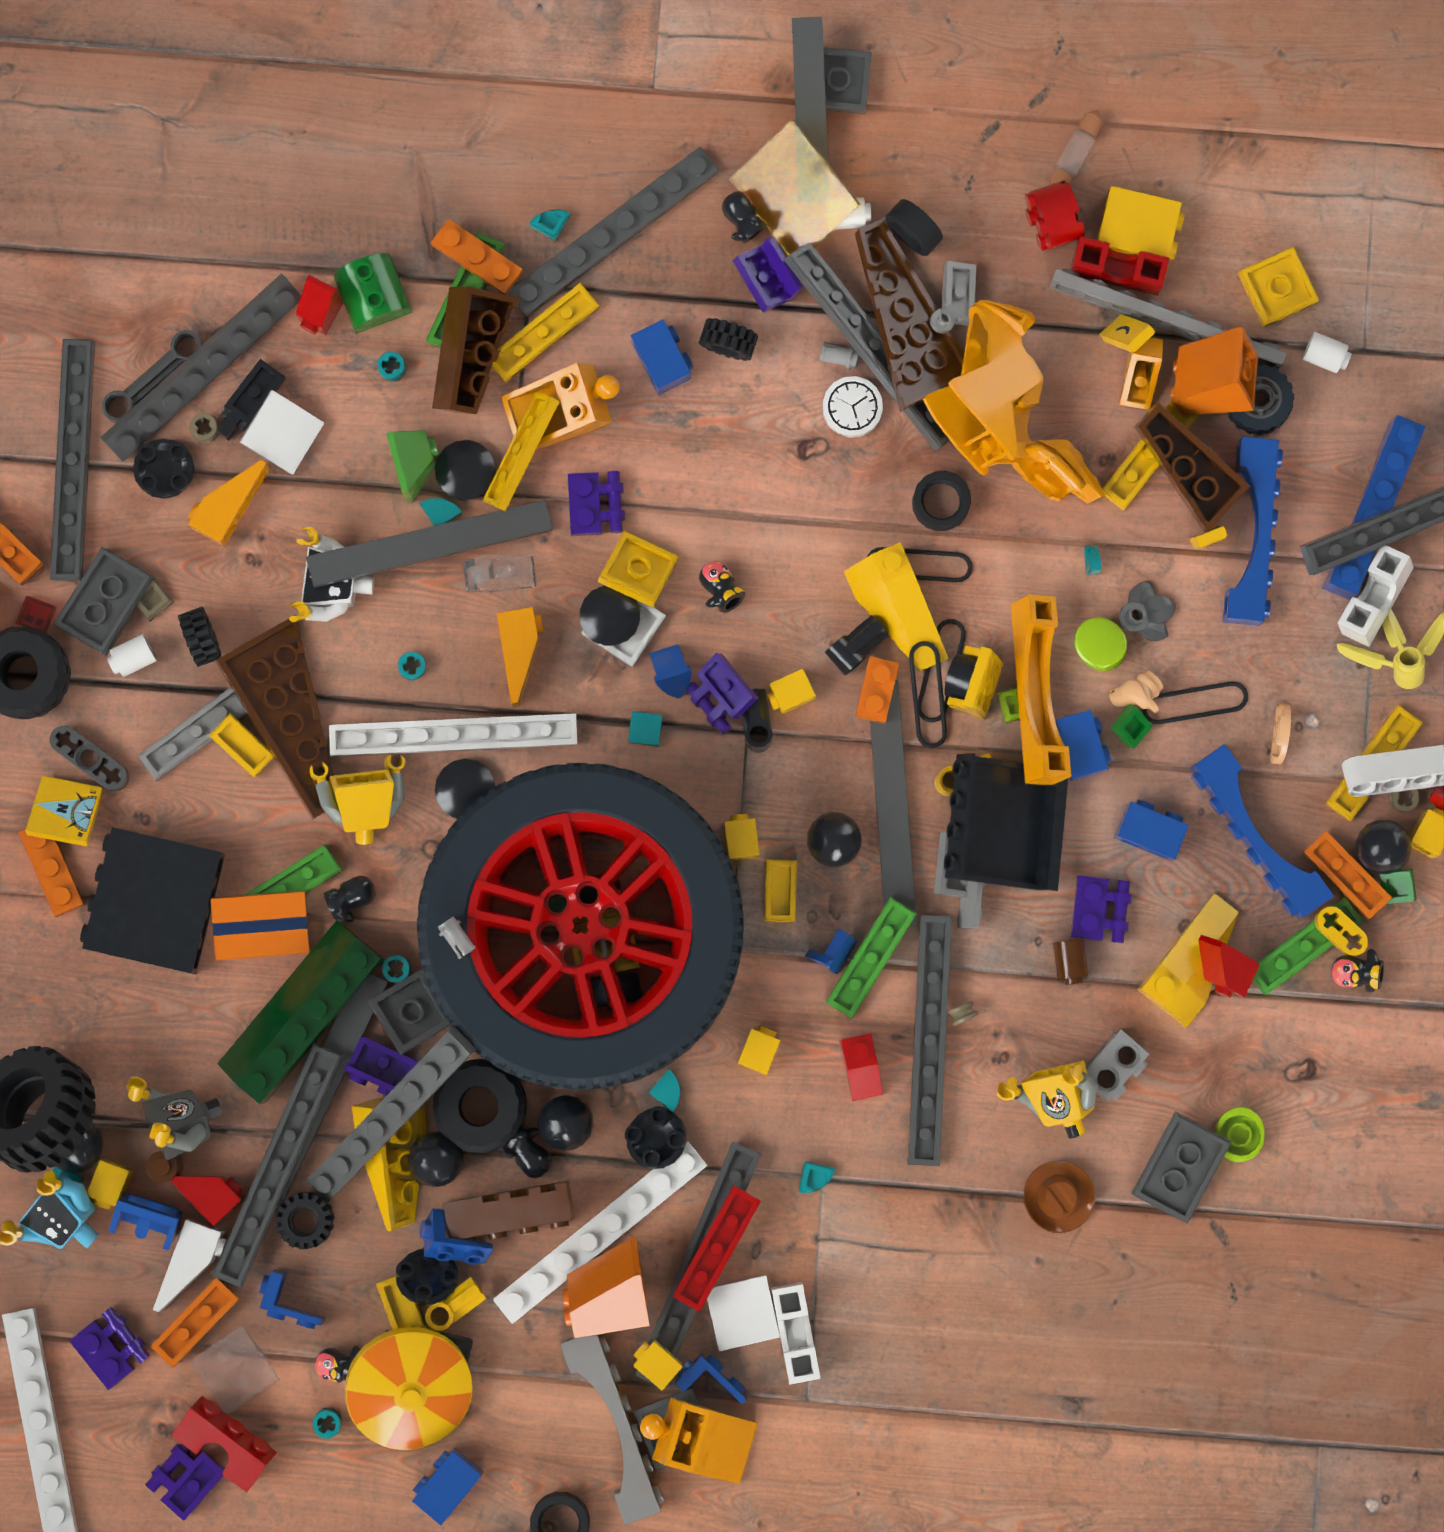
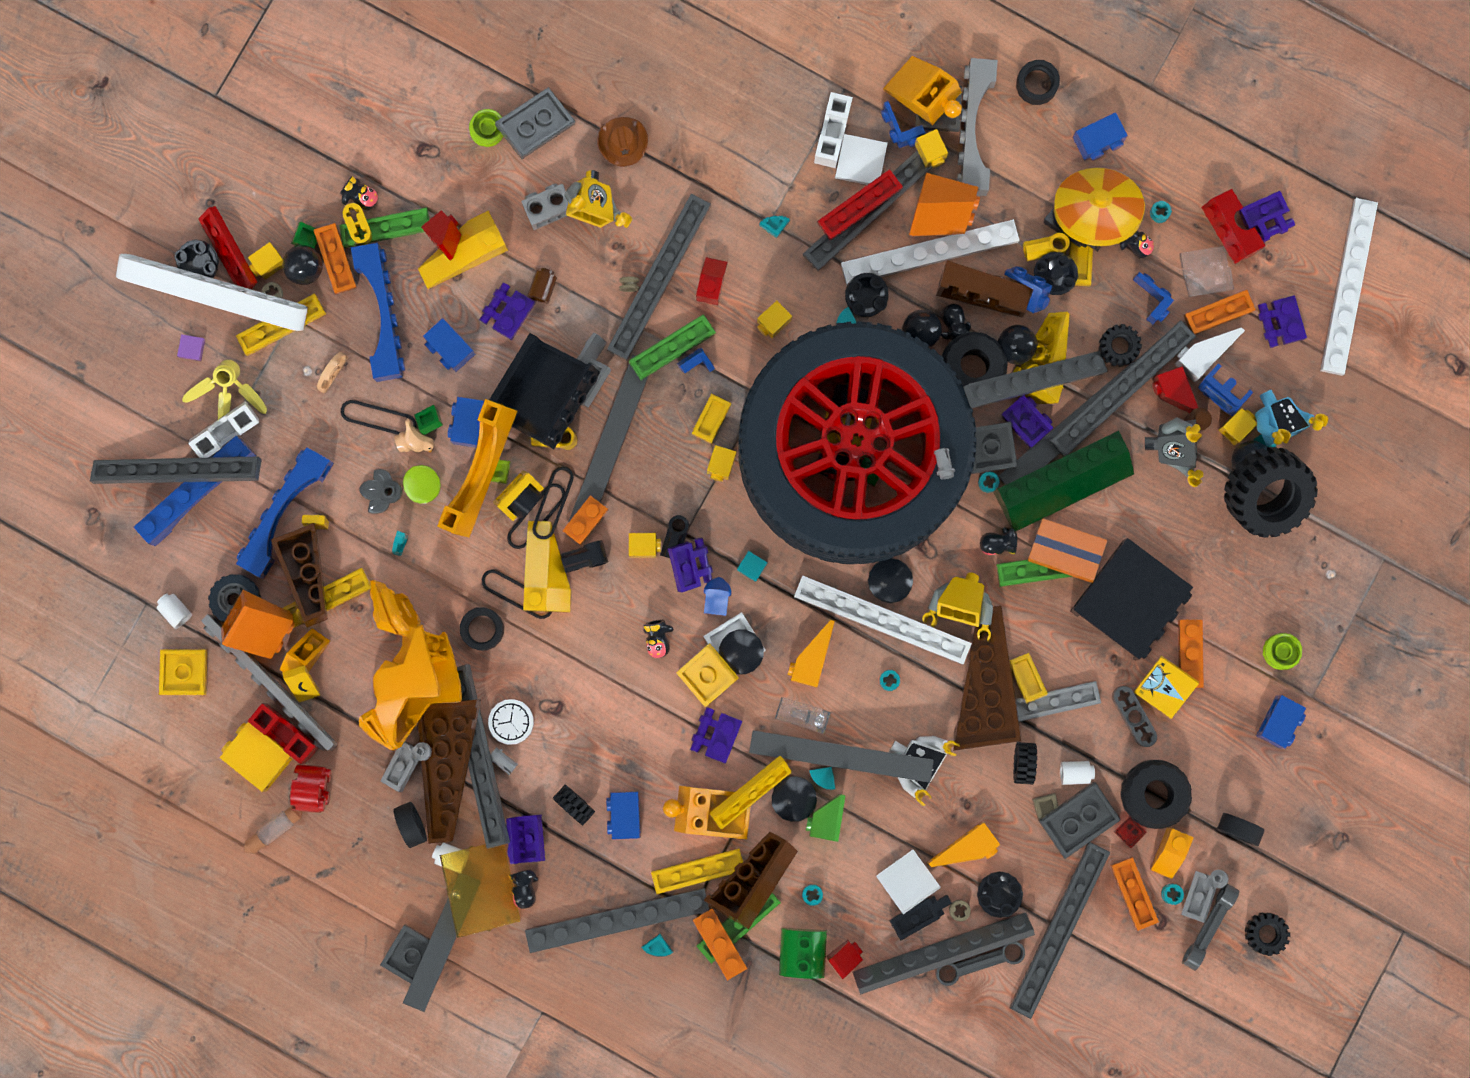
camera: 155 degrees left, 0 degrees up
black piece [807,812,862,867] -> none

